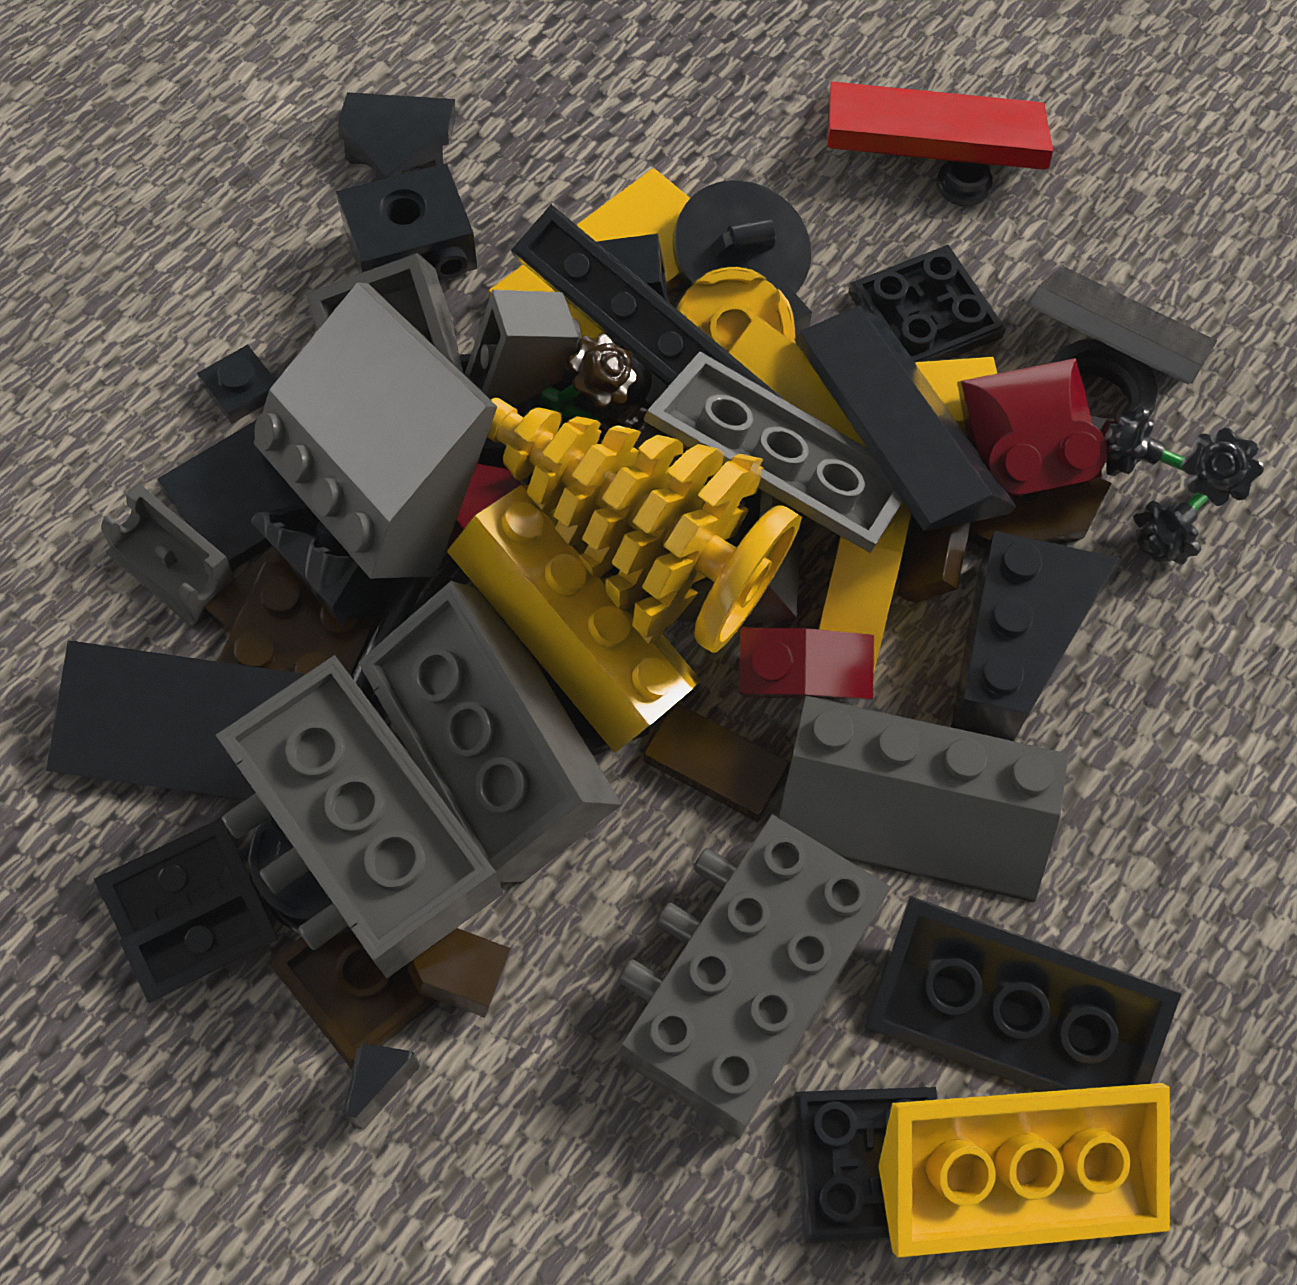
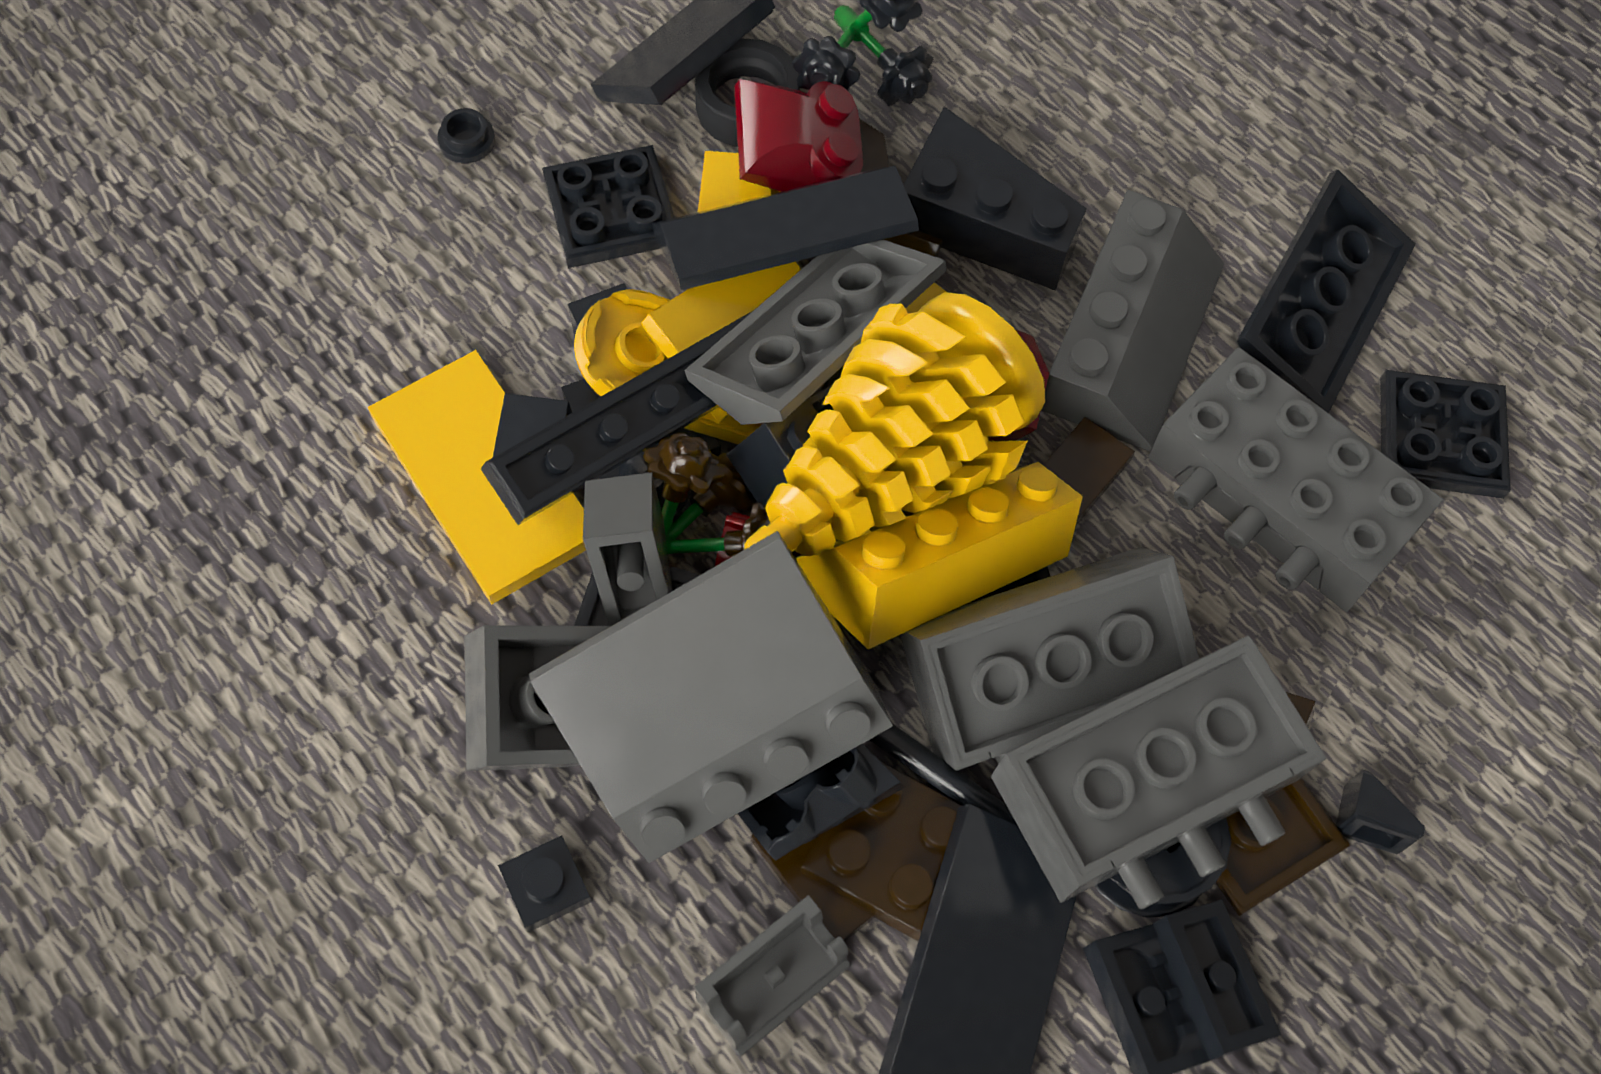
camera: 80 degrees left, 0 degrees up
black tile [157,420,305,570] -> none
black brick [336,163,477,279] -> none
black slope [338,92,456,181] -> none
black shield [672,180,811,293] -> none
tile [827,81,1053,170] -> none
yellow slope [879,1083,1170,1258] -> none

